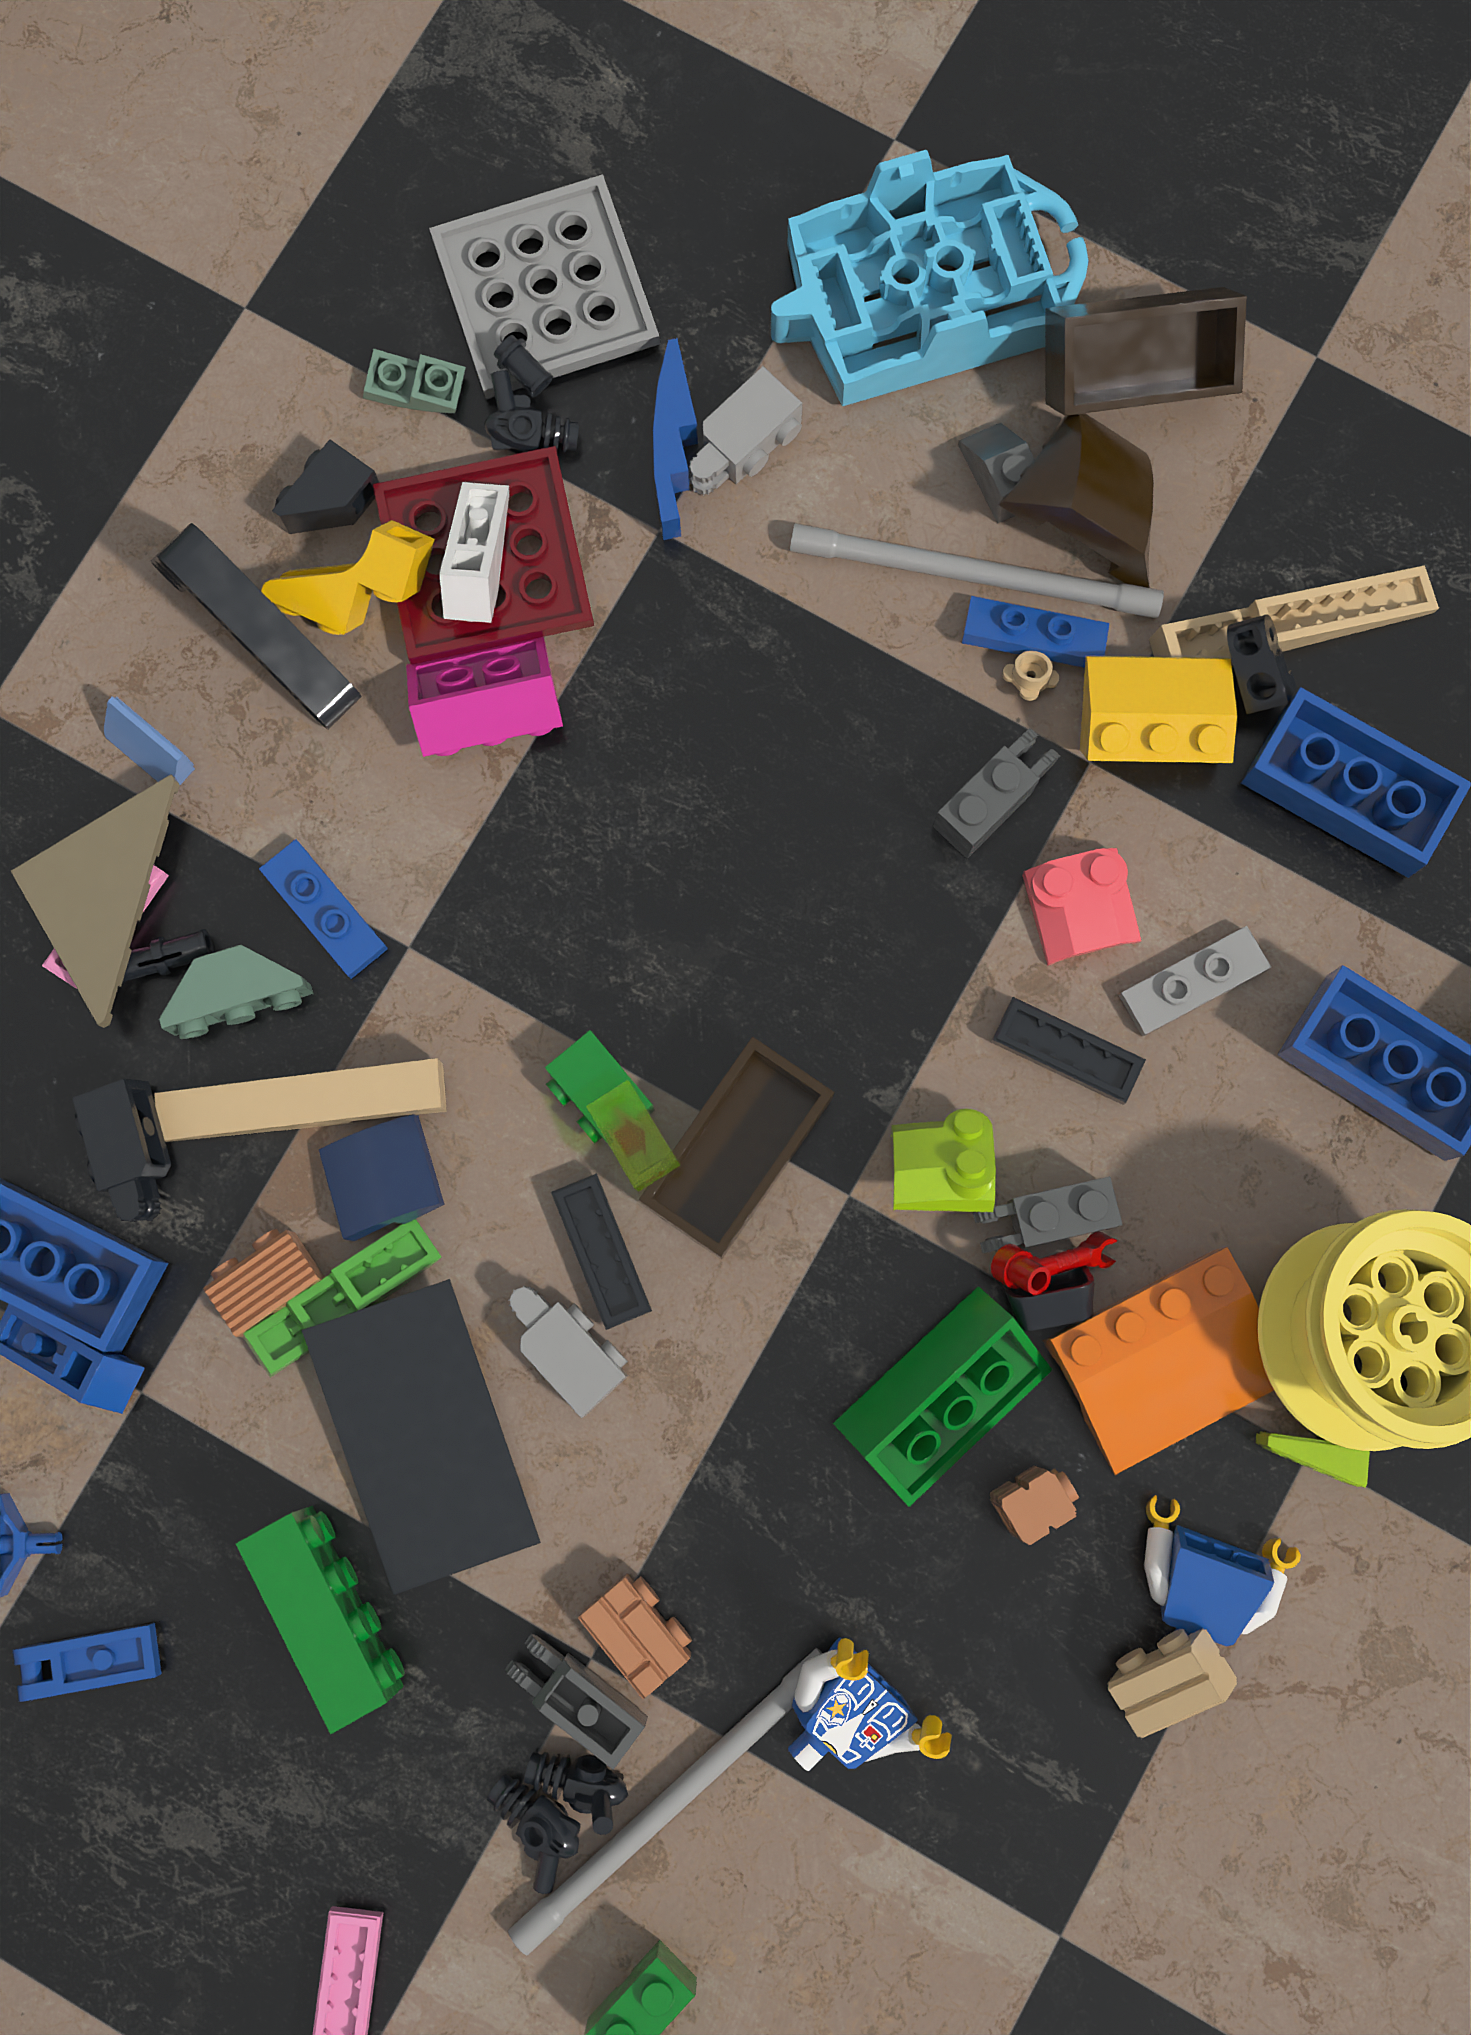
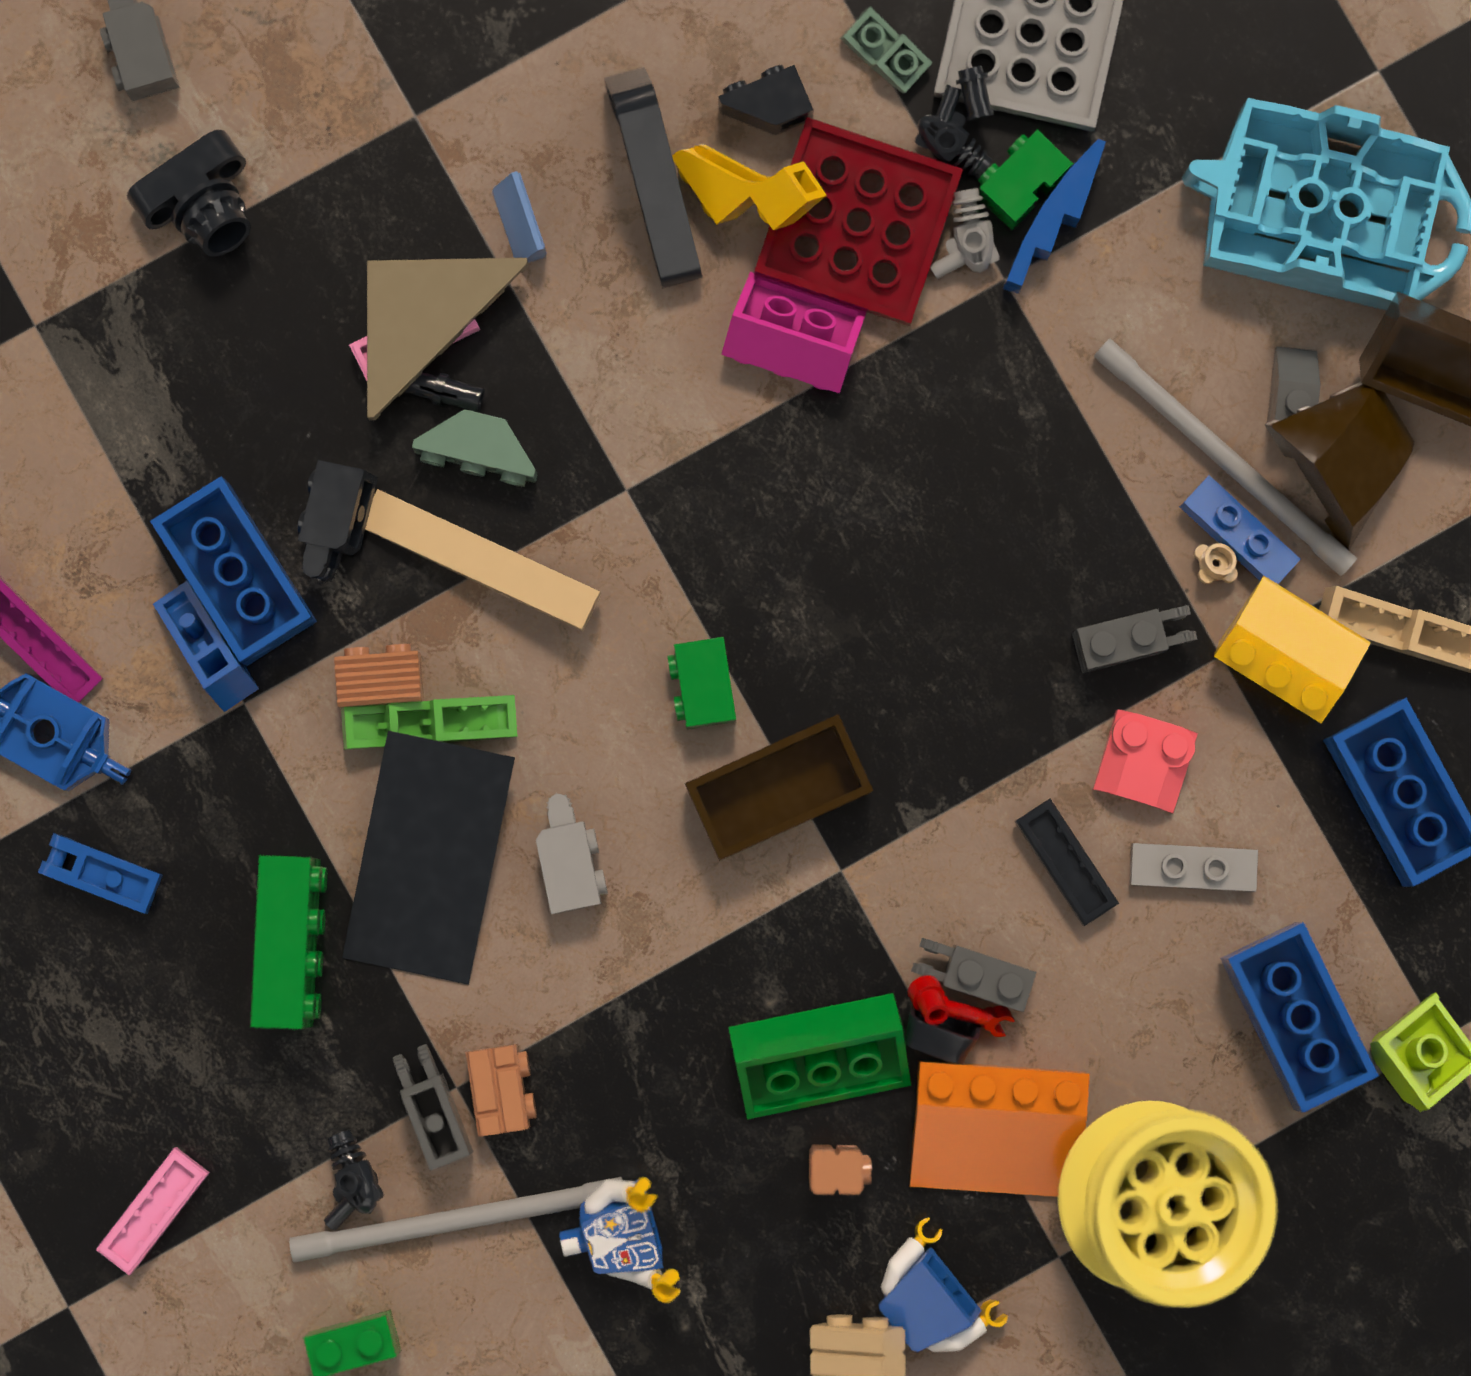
camera: 25 degrees right, 5 degrees up
blue plate [259,839,388,979] -> none
dark blue slope [319,1114,445,1241] -> none
white slope [440,482,509,623] -> none
black piece [524,1752,628,1835] -> none
black plate [551,1173,652,1330] -> none
clear neon green tile [586,1080,680,1192] -> none
light grey hinge [689,366,803,496] -> none
lime slope [891,1109,996,1212] -> none
black leg [1227,614,1297,714] -> none
lime slope [1256,1431,1370,1488] -> none
none -> light grey piece [930,188,999,279]
none -> green brick [978,129,1073,231]

